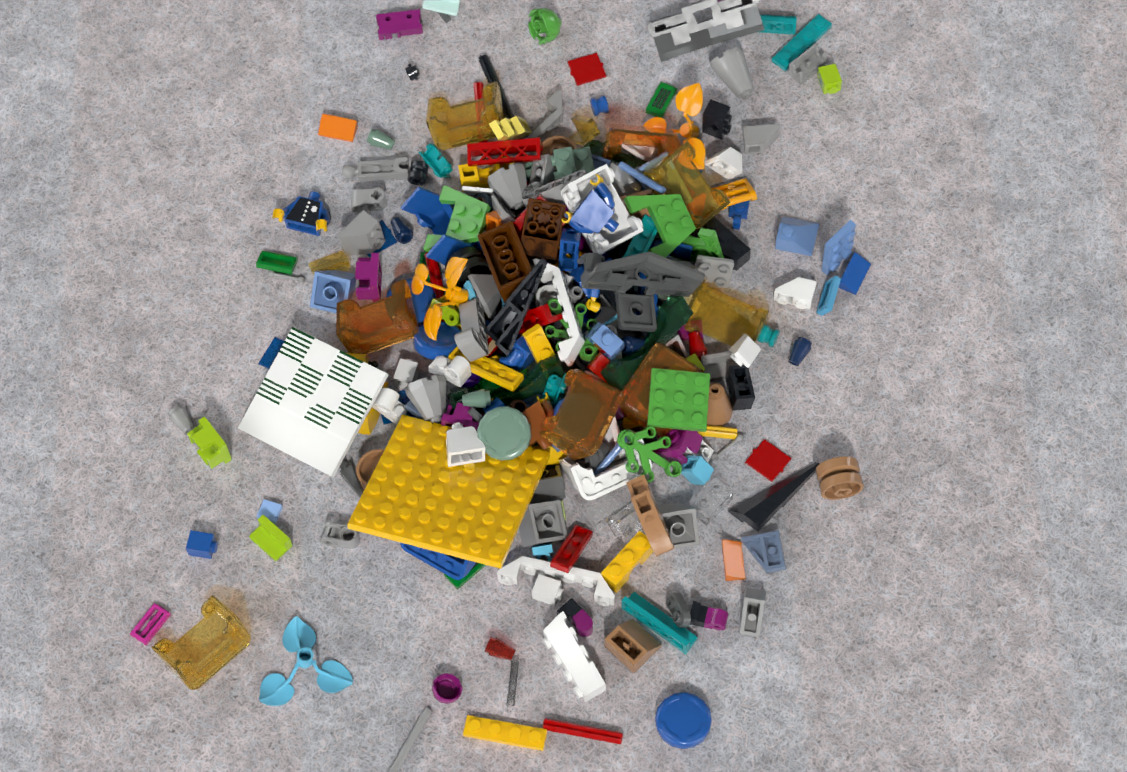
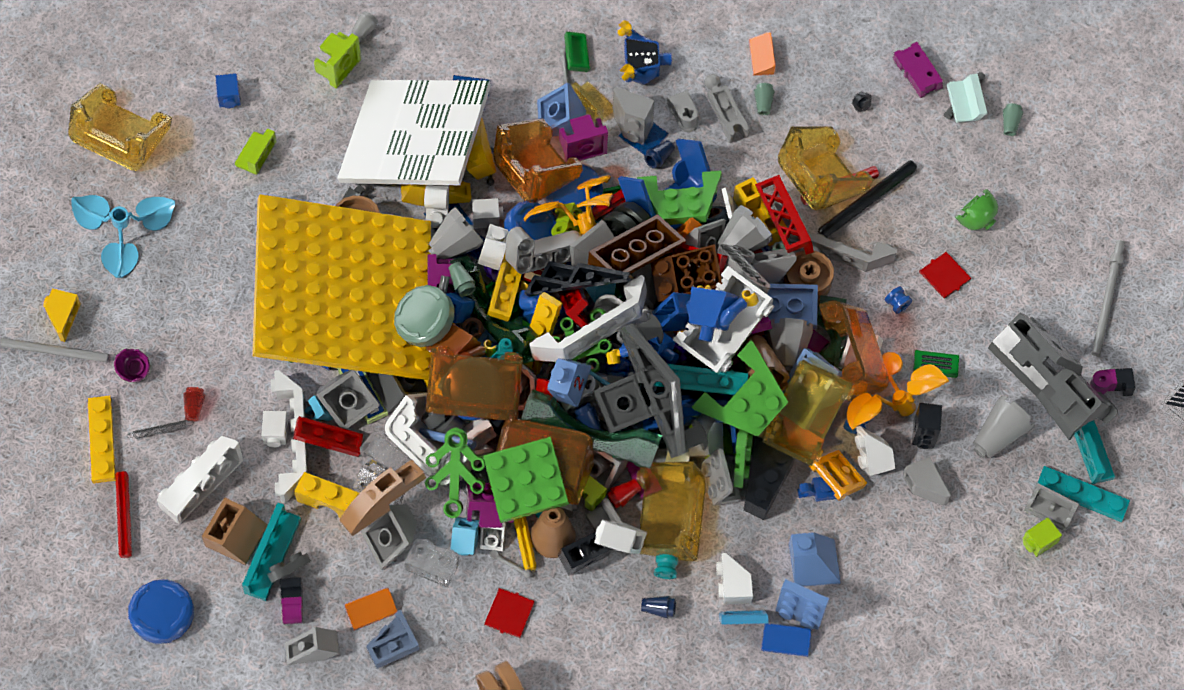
camera: 65 degrees right, 0 degrees up
dark pink tile [130,603,171,646] -> none
light blue tile [257,499,283,524] -> none
black wheel [407,161,429,186] -> none
teal hinge [418,143,453,178] -> none
white torso [446,423,485,467] -> none
light yellow slope [489,116,532,141] -> none
sand green plate [550,146,595,180] -> none
leg [557,598,593,637] -> none
clear yellow panel [568,115,601,145] -> none
medium blue bar [618,161,666,194] -> none
black wedge [728,462,820,532] -> none
none -> yellow slope [43,288,81,342]

